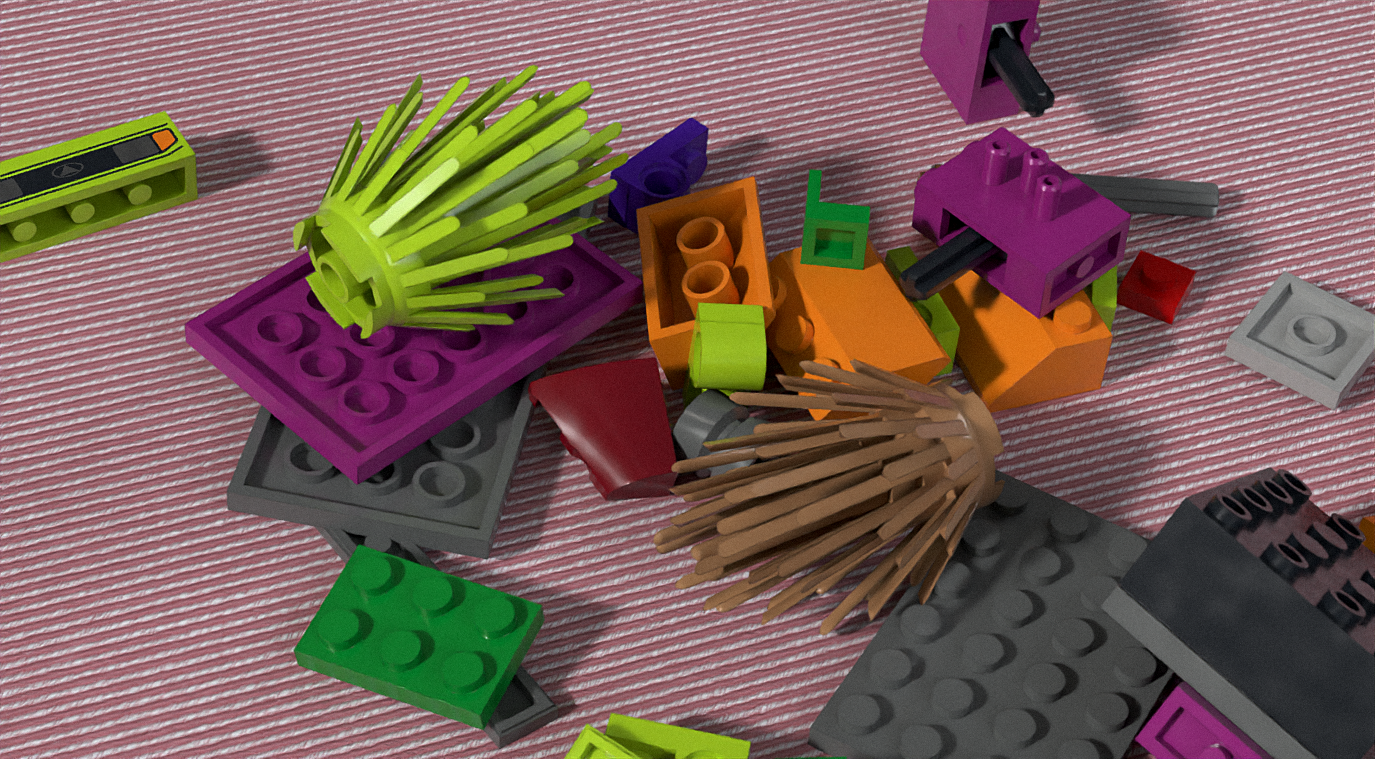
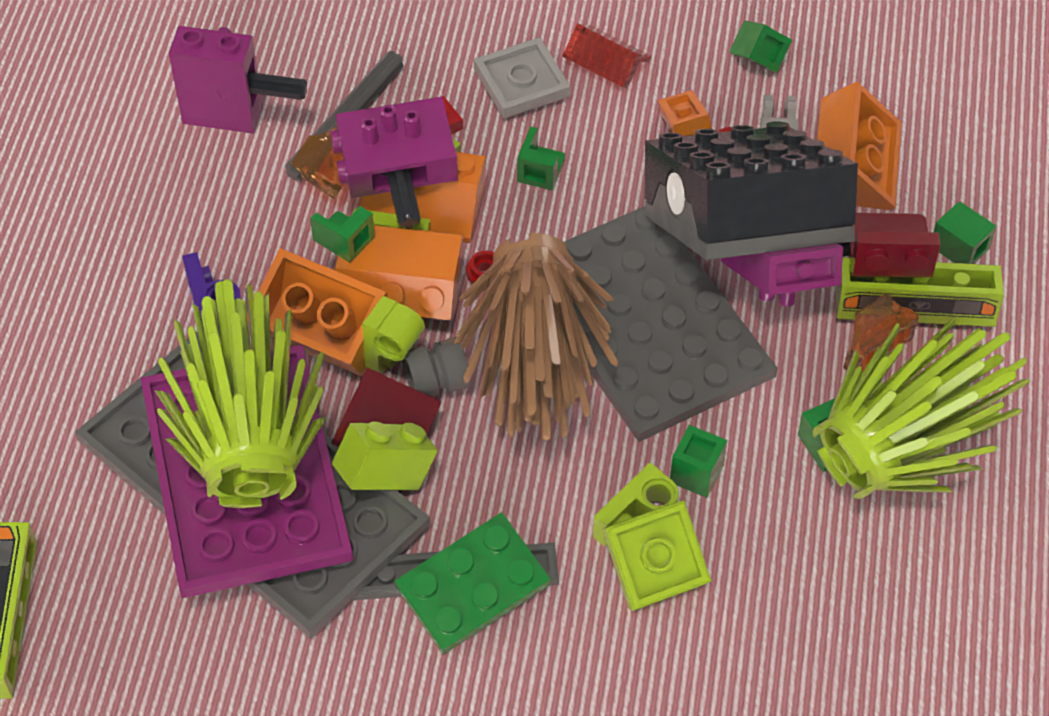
camera: 55 degrees left, 10 degrees up
none -> lime brick [332,422,438,490]
none -> green panel [517,126,565,191]

